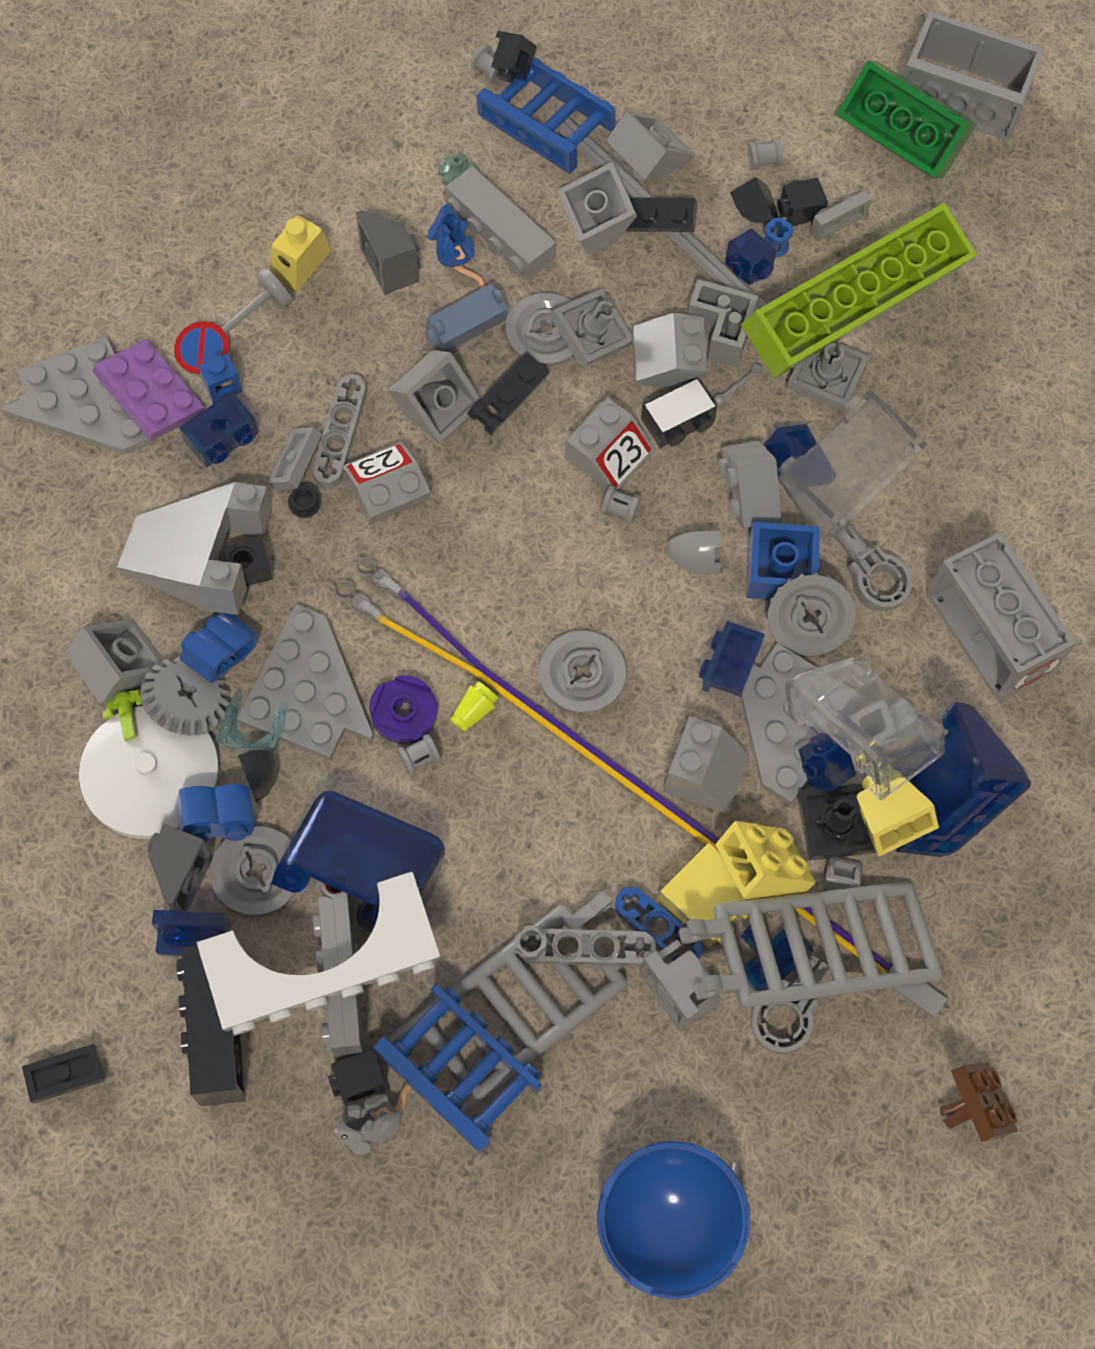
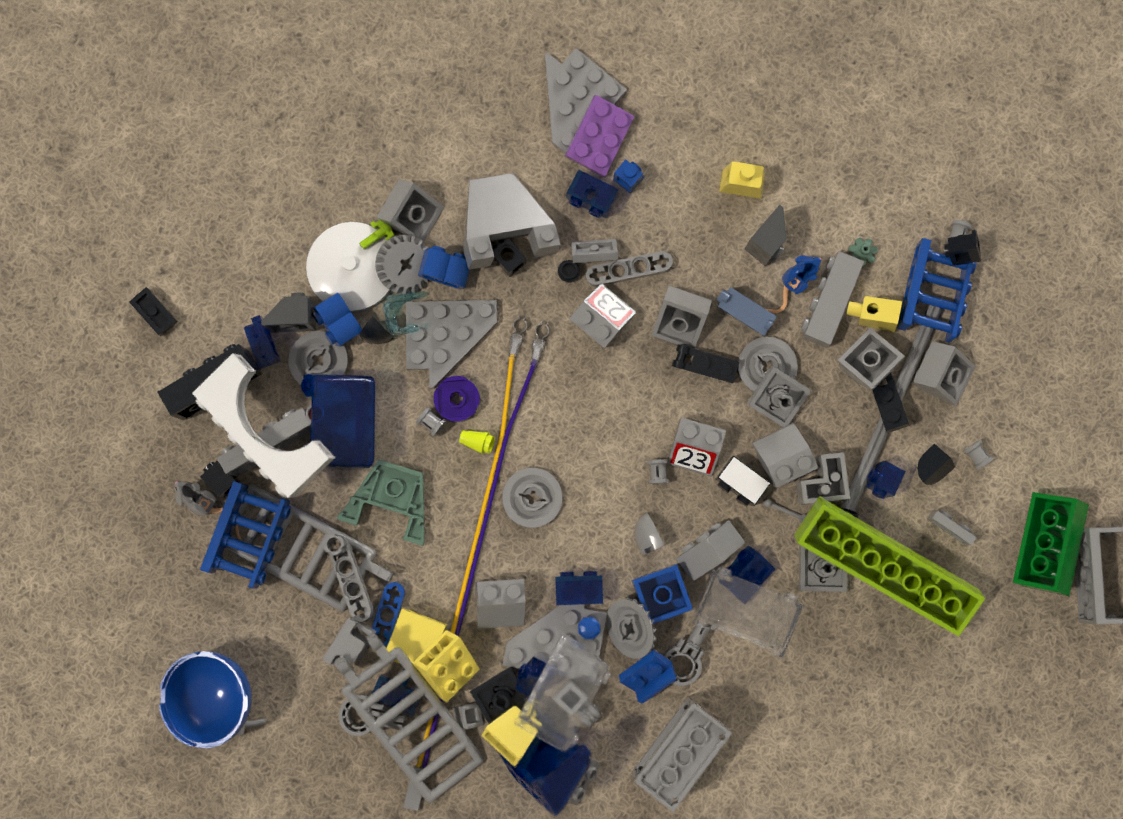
camera: 70 degrees right, 15 degrees up
piece [174,267,293,375] -> none
blue bush [762,218,793,257] -> none
black brick [777,177,828,227] -> none
none -> sand green wing [337,460,425,546]
none -> blue tile [578,617,600,640]
none -> blue bracket [619,650,676,704]
none -> light yellow torso [846,296,902,333]

